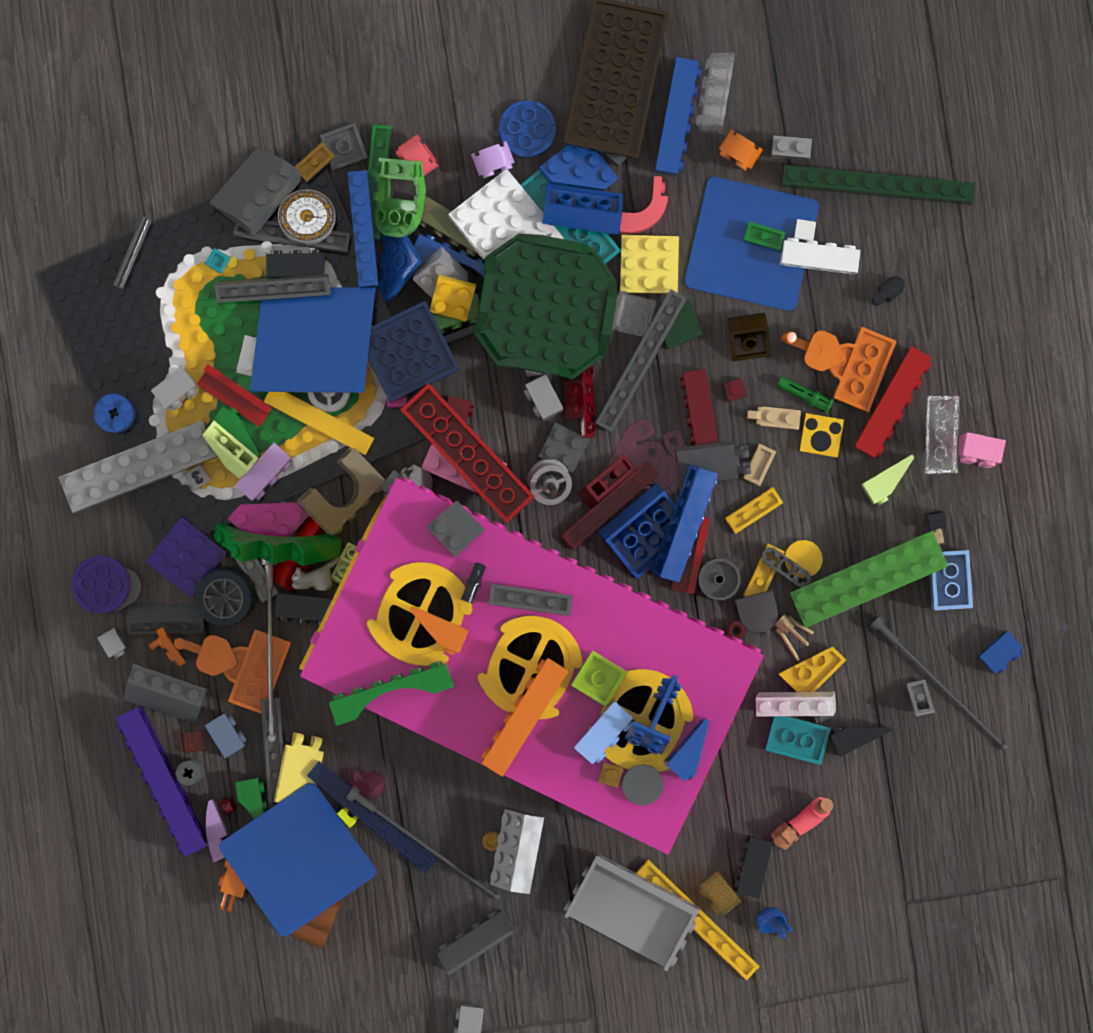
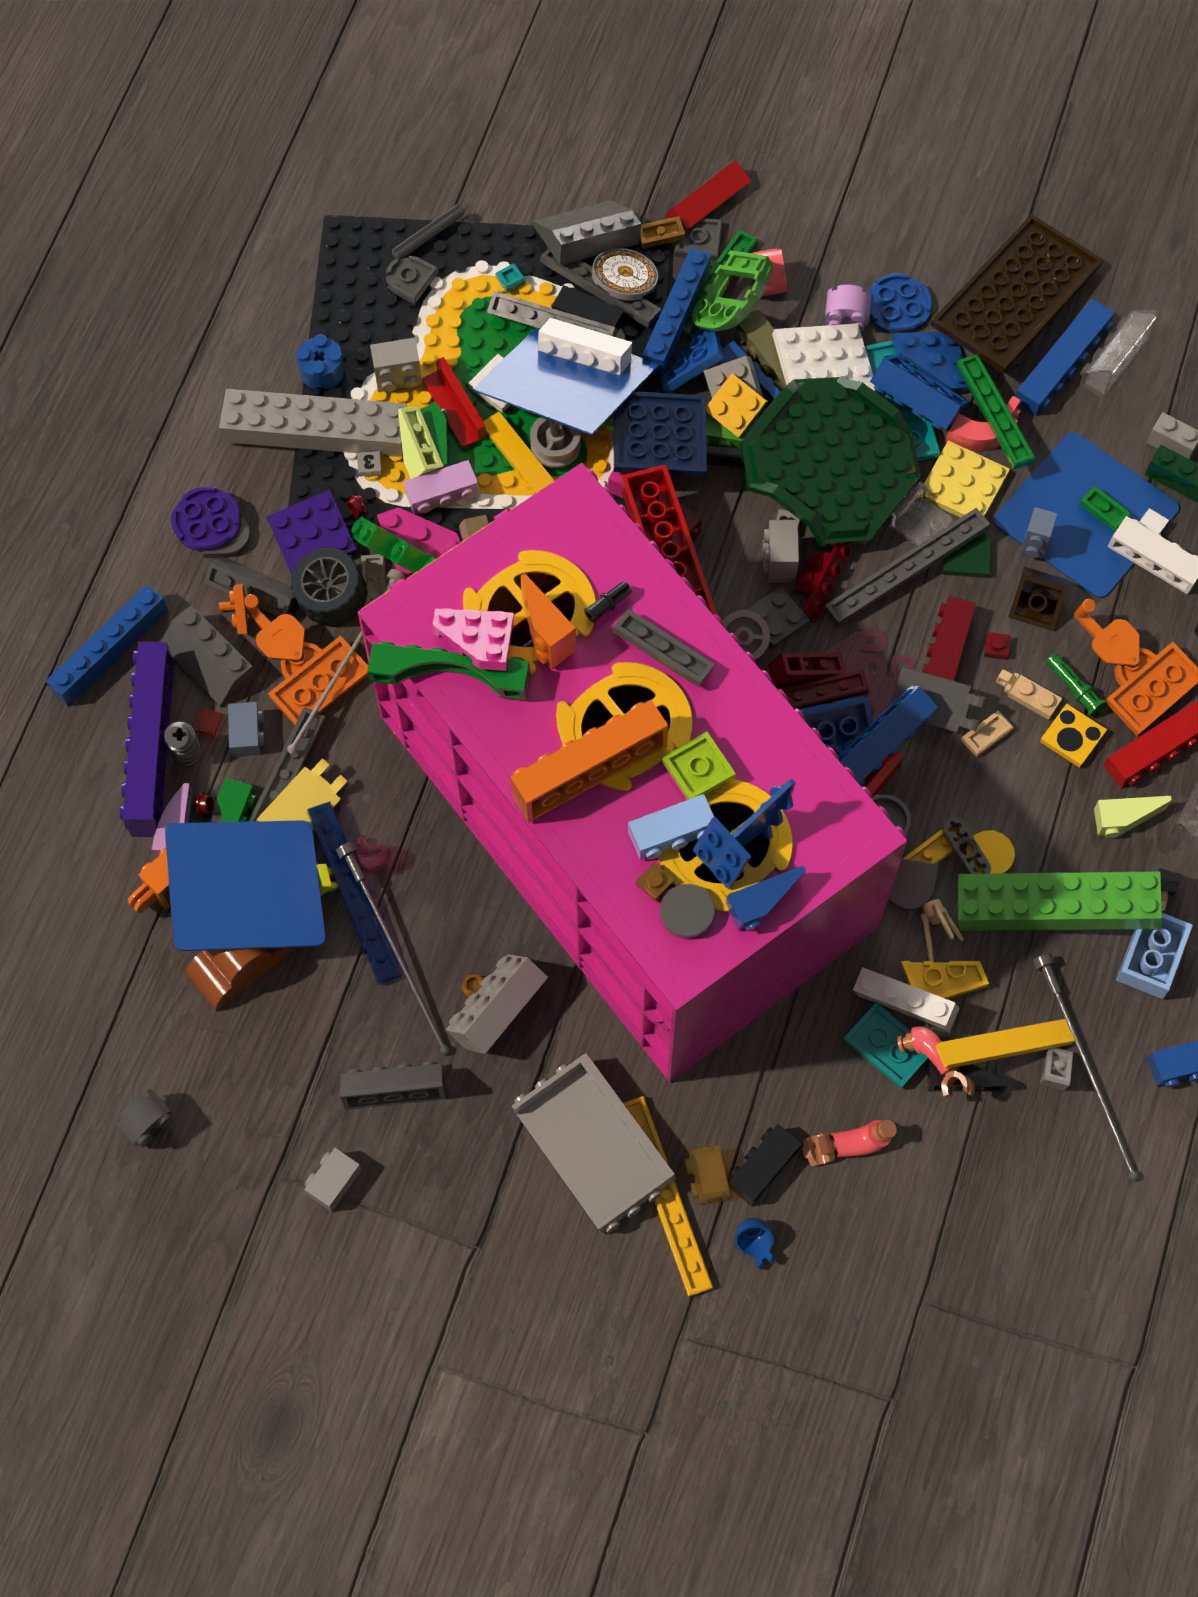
camera: 25 degrees right, 20 degrees down
light grey brick [97,628,128,659] -> none
dark grey slope [427,501,485,558] -> none
orange brick [719,129,763,171] -> none
yellow tile [724,487,783,534] -> none
none -> blue brick [46,584,168,706]
none -> dark red plate [346,495,367,516]
none -> dark grey tile [386,256,439,304]
none -> plate [432,608,514,671]
none -> white brick [538,318,632,375]
none -> red panel [665,160,750,230]
none -> piece [897,1026,975,1098]
none -> yellow tile [935,1019,1075,1069]
none -> green tile [956,354,1036,470]
none -> sand blue brick [1020,507,1057,559]

